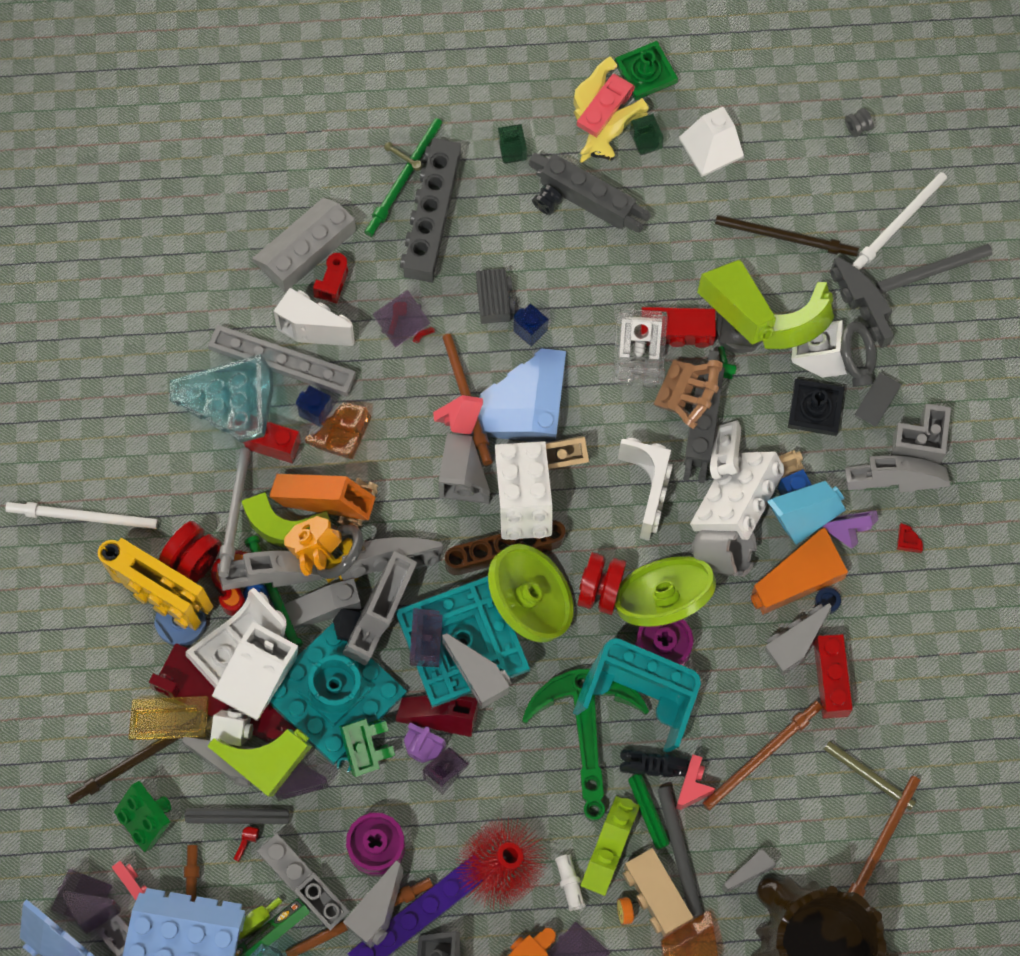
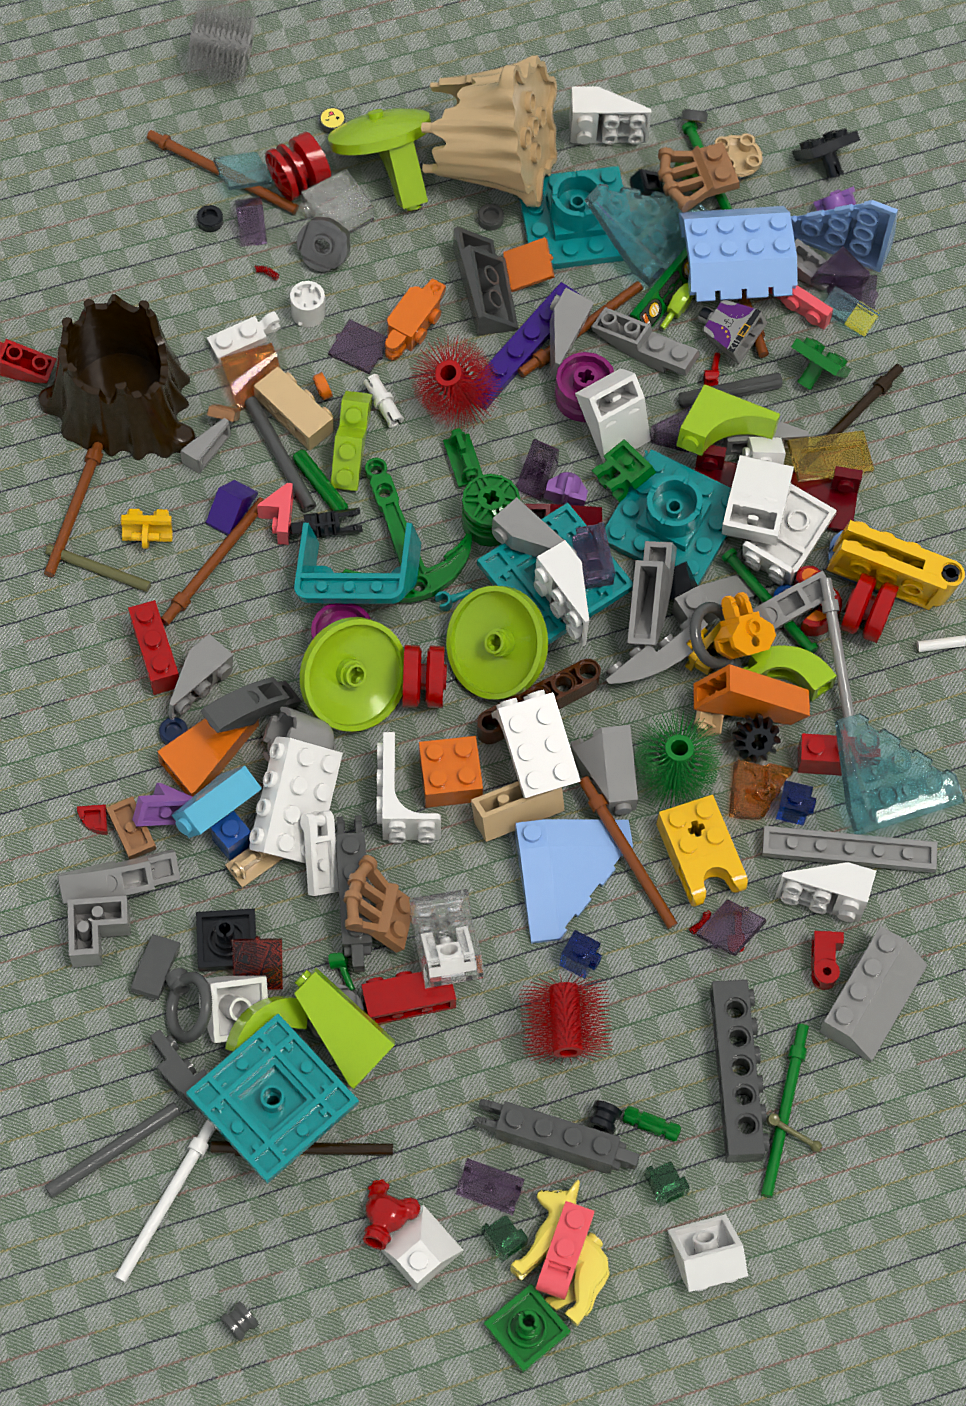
camera: 165 degrees right, 5 degrees down
coral slope [433,395,483,434] -> none
dark grey brick [476,268,515,324] -> none
none -> medium nougat plate [106,796,156,860]
none -> yellow hips [121,509,173,549]
none -> teal piece [186,1014,359,1184]
none -> dark grey slope [200,677,302,733]
none -> dark purple slope [206,480,258,536]
none -> medium nougat tile [207,404,241,422]
none -> clear red piece [233,936,283,989]
none -> red animal [363,1179,421,1250]
none -> orange brick [419,736,483,808]
none -> teal hand [435,588,473,612]
none -> green hinge [443,428,483,487]
none -> clear purple hinge [456,1158,525,1215]
none -> green wheel [461,474,520,547]
none -> red piece [519,974,613,1065]
none -> white slope [534,540,589,647]
none -> white slope [575,368,651,463]
none -> green axle [622,1106,681,1142]
none -> green piece [634,710,723,810]
none -> yellow brick [656,794,748,907]
none -> white slope [668,1214,748,1292]
none -> torso [698,300,767,364]
none -> black gear [732,713,781,763]
none -> clear light blue tile [824,286,880,338]

